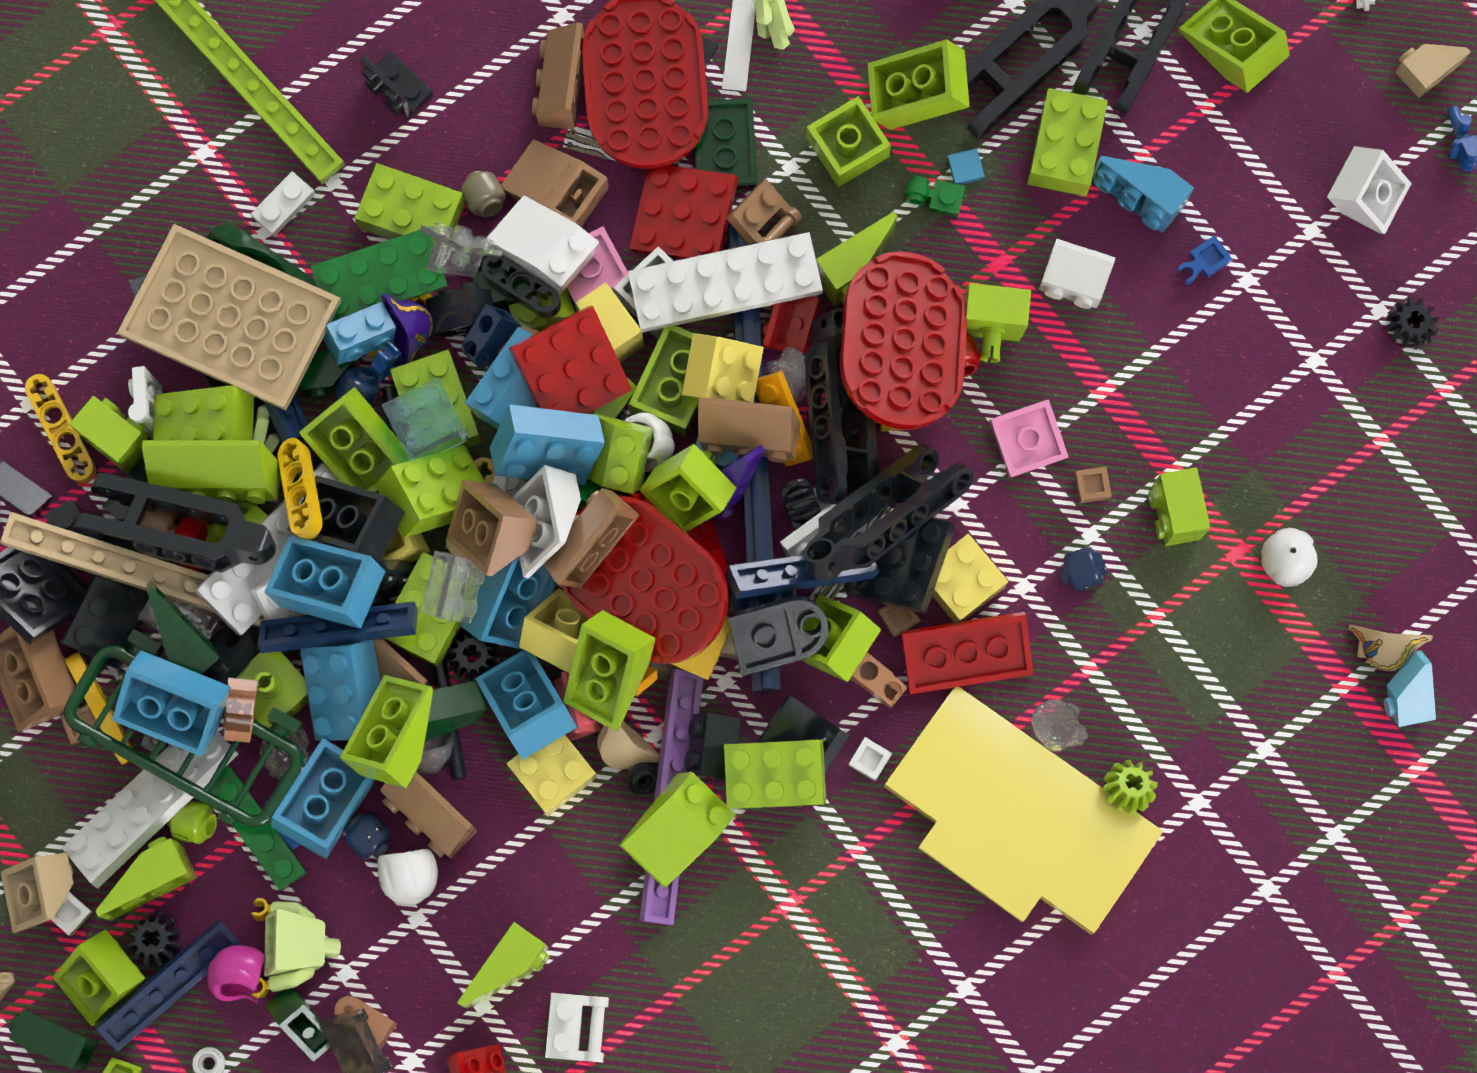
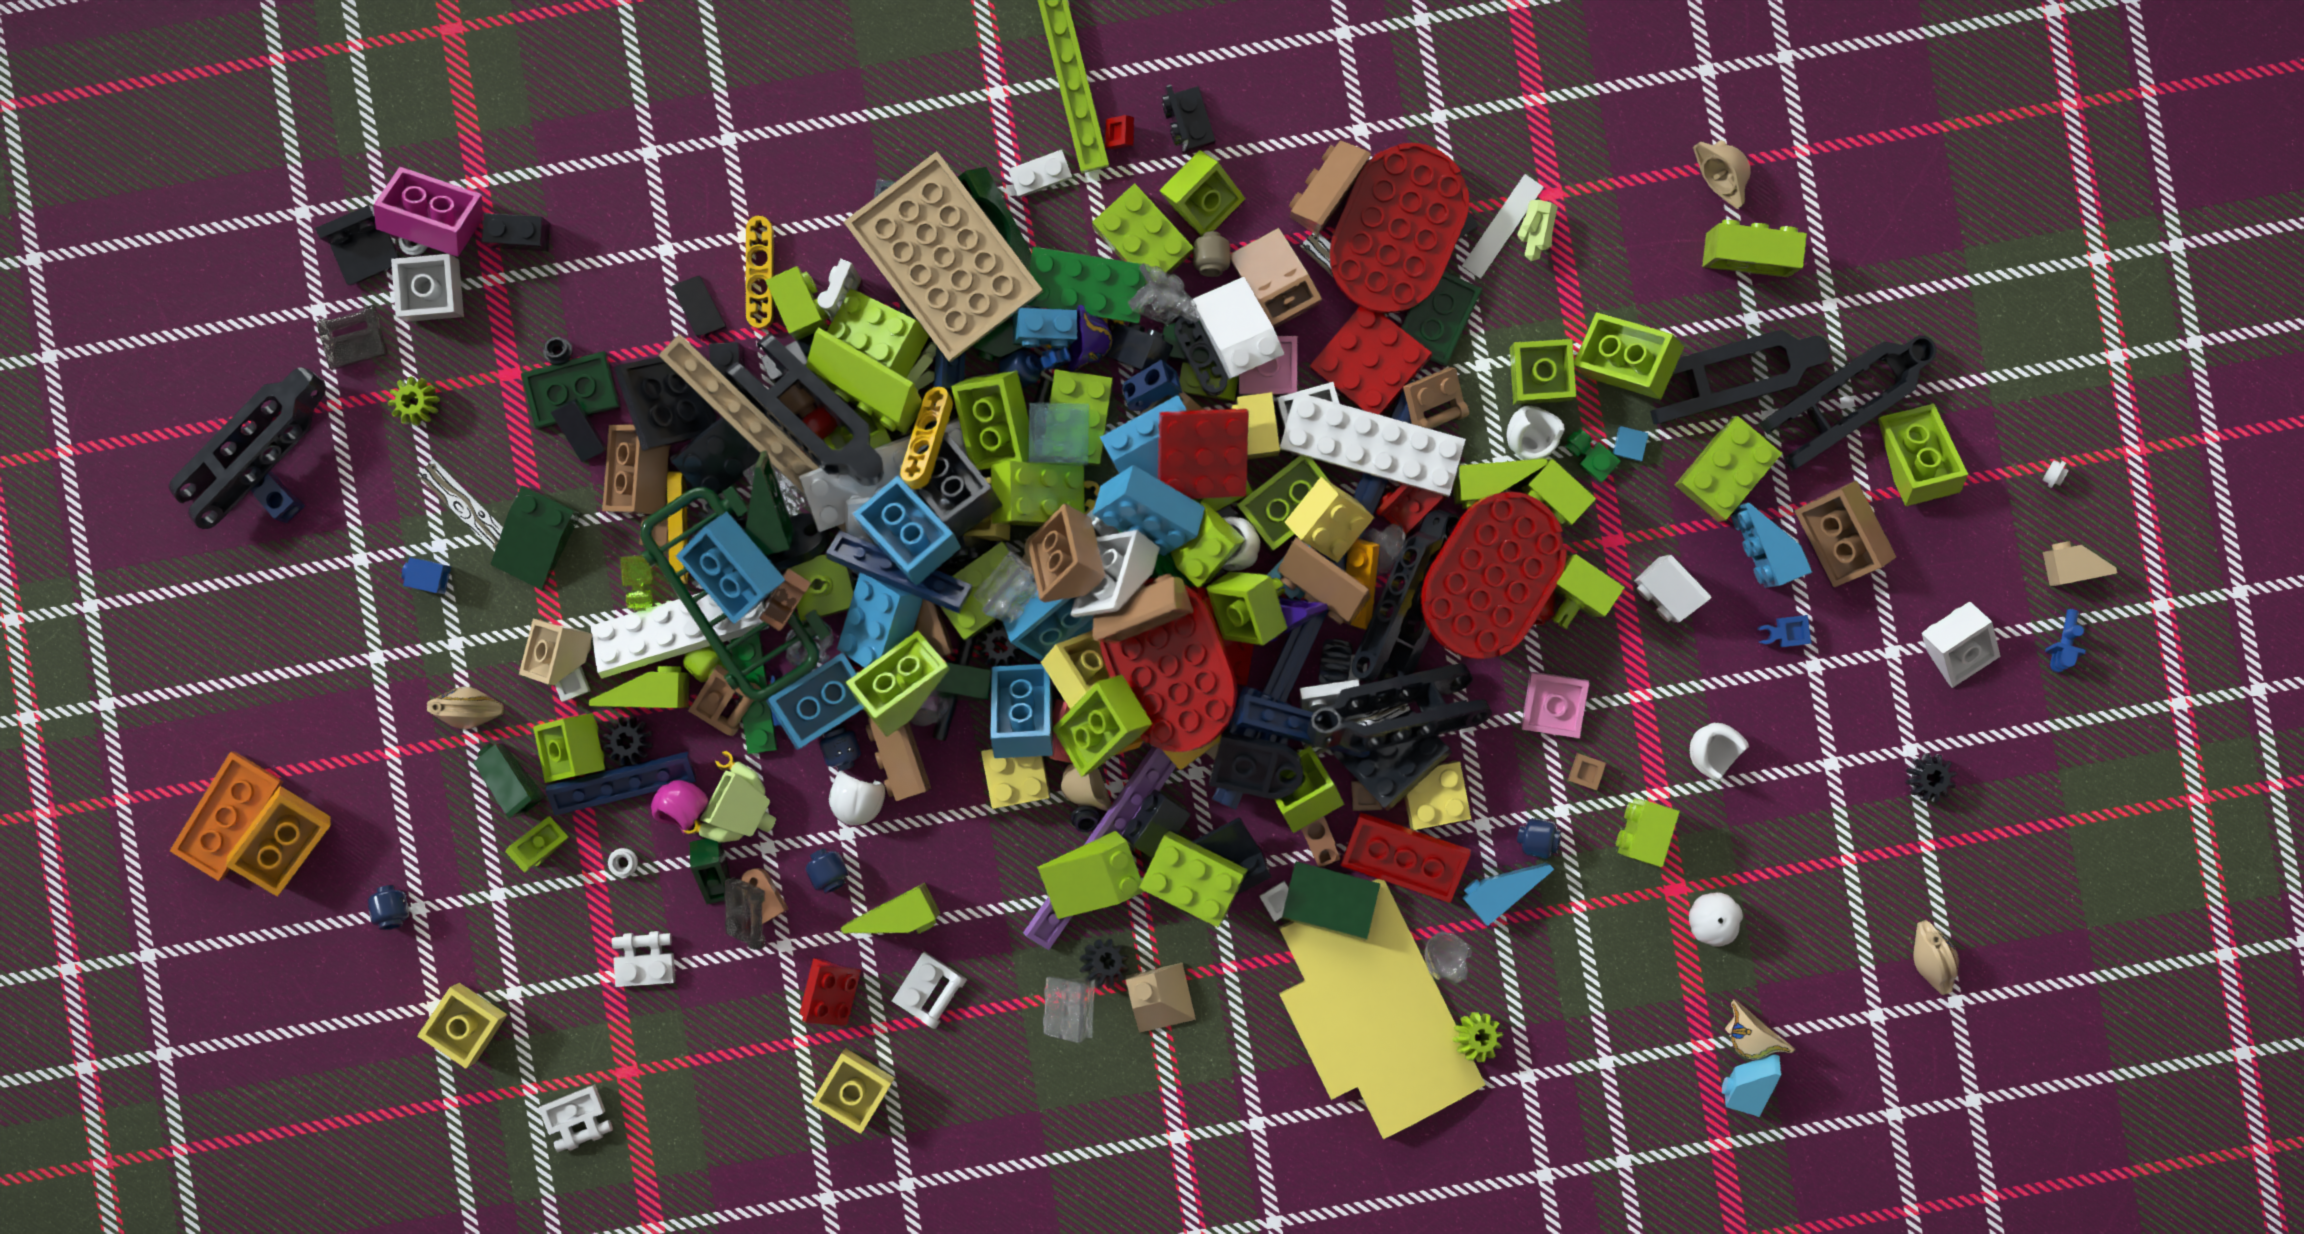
camera: 30 degrees right, 10 degrees up
none -> clear neon green plate [620,555,653,612]
none -> medium nougat plate [688,664,761,736]
none -> dark blue head [805,848,848,894]
none -> clear bracket [1043,977,1095,1043]
none -> black gear [1079,939,1129,989]
none -> red plate [1105,115,1134,150]
none -> tan slope [1126,963,1196,1033]
none -> lime slope [1159,150,1245,236]
none -> dark green tile [1281,861,1380,941]
none -> dark azure slope [1462,863,1554,926]
none -> white piece [1507,406,1564,460]
none -> lime brick [1521,459,1596,528]
none -> white piece [1690,723,1749,781]
none -> medium nougat slope [1794,480,1896,587]

